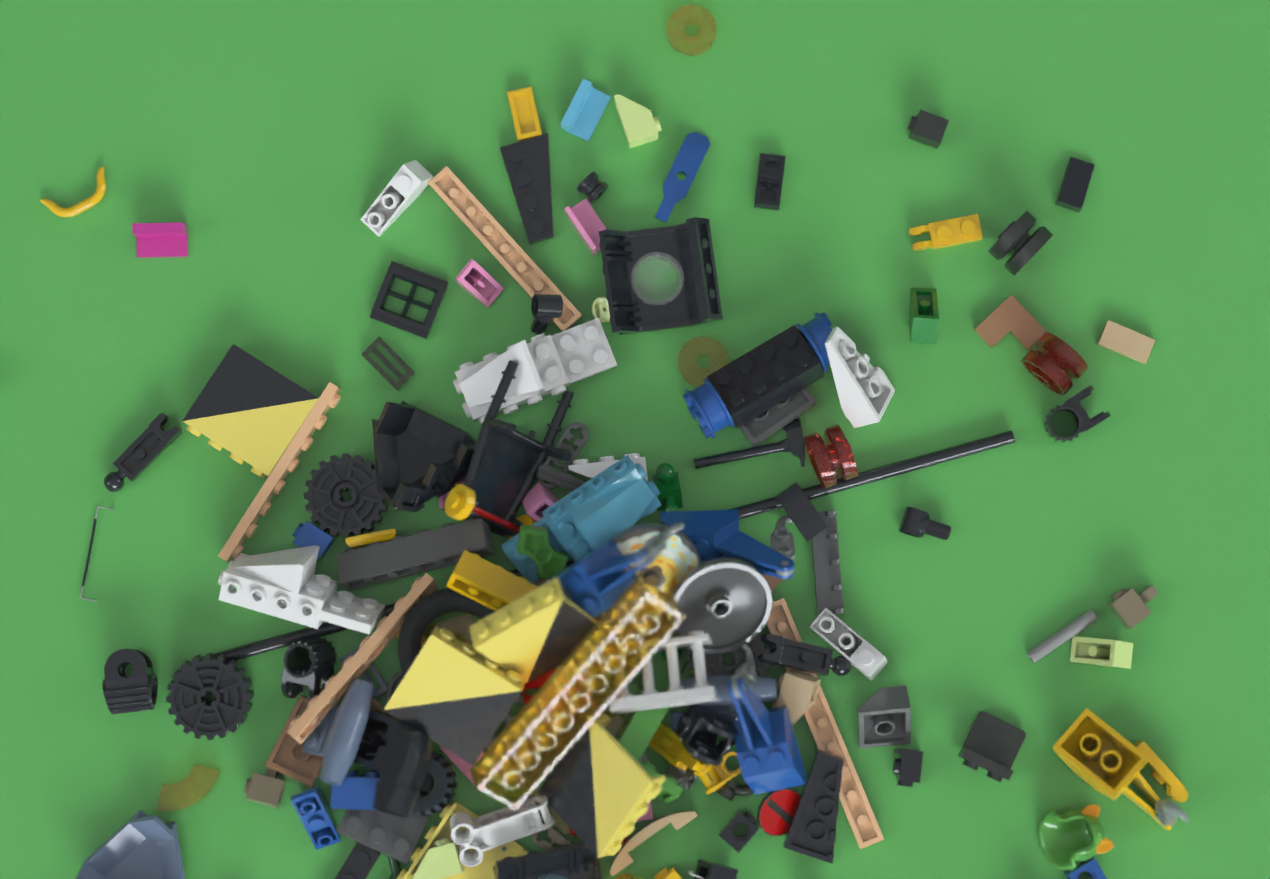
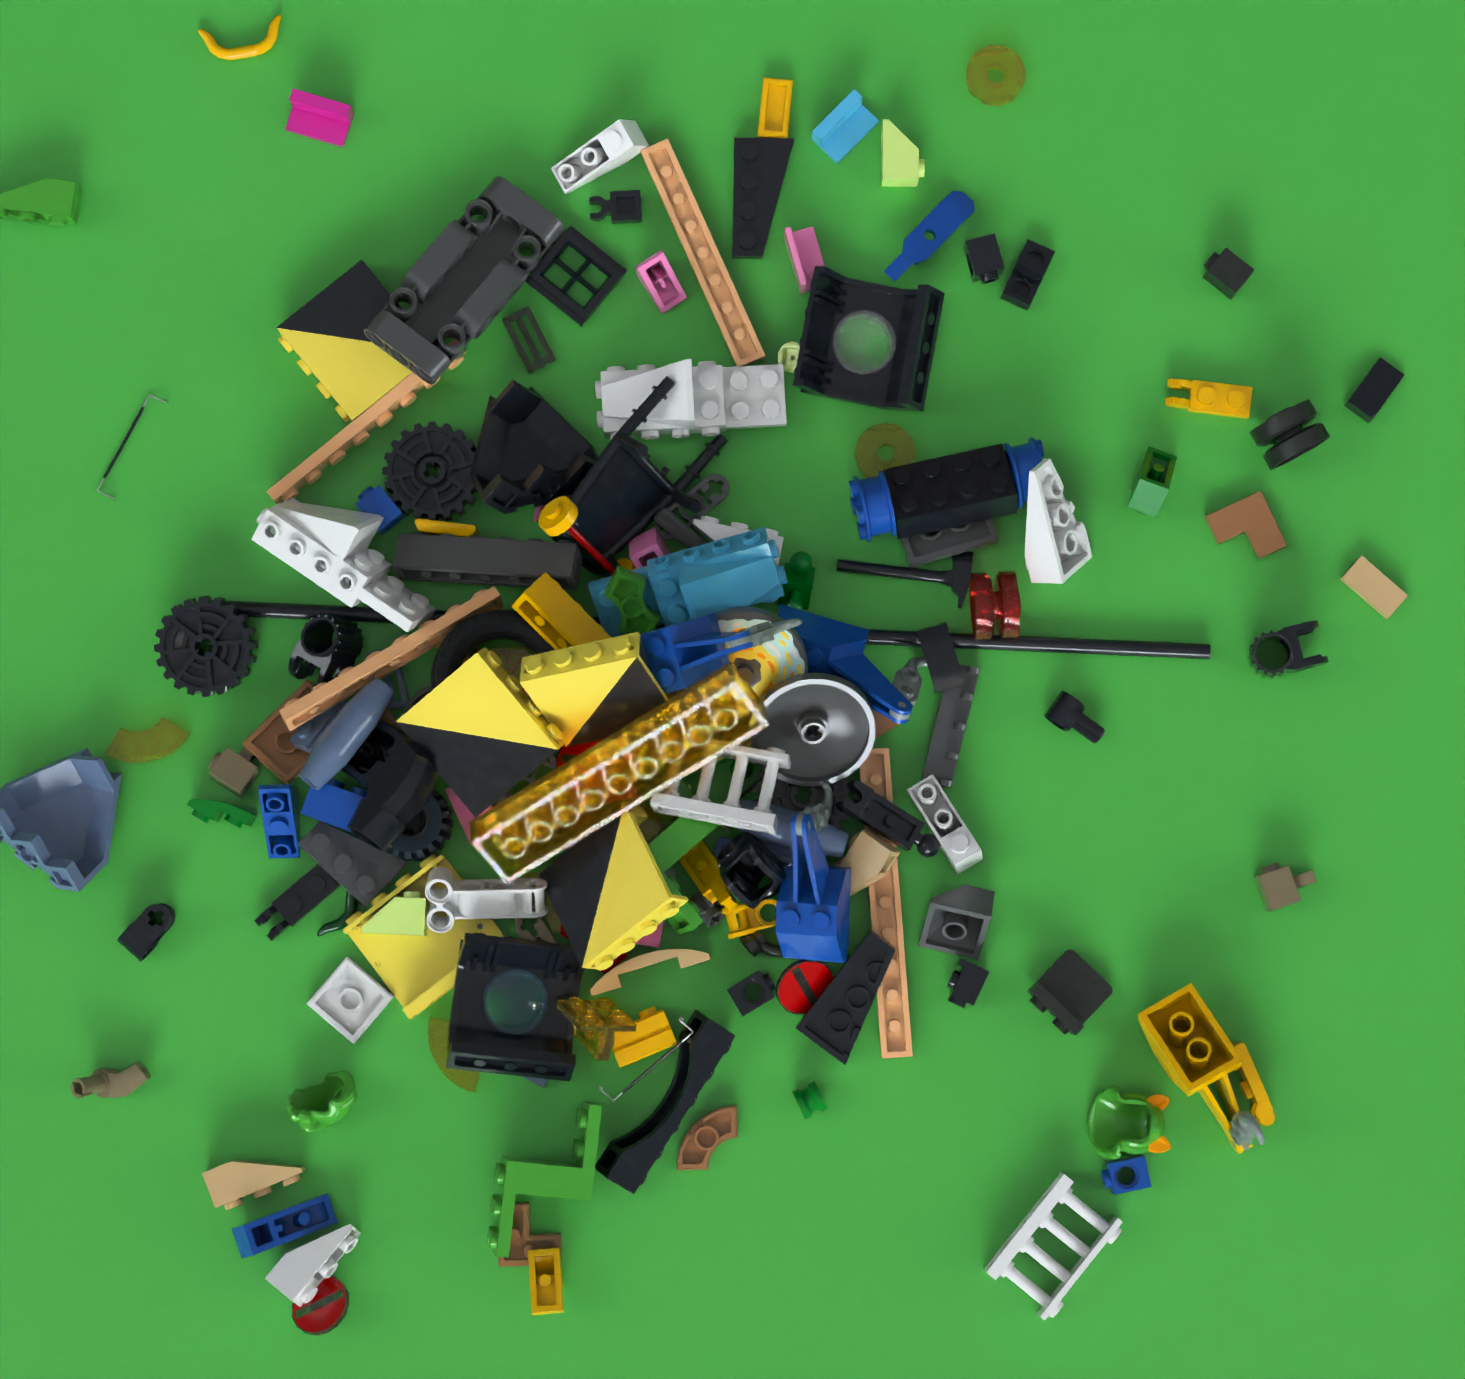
camera: 15 degrees right, 0 degrees up
black piece [102,649,158,714] -> none
black plate [104,413,182,492] -> none
black axle [530,294,563,335] -> none
black wheel [577,171,609,204] -> none
clear red wheel [1021,332,1088,396] -> none
light grey piece [1027,609,1098,663] -> none
yellowish green slope [1070,636,1133,669] -> none
none -> green slope [187,799,257,828]
none -> dark grey panel [364,176,565,385]
none -> black plate [589,190,642,224]
none -> black brick [963,233,1004,284]

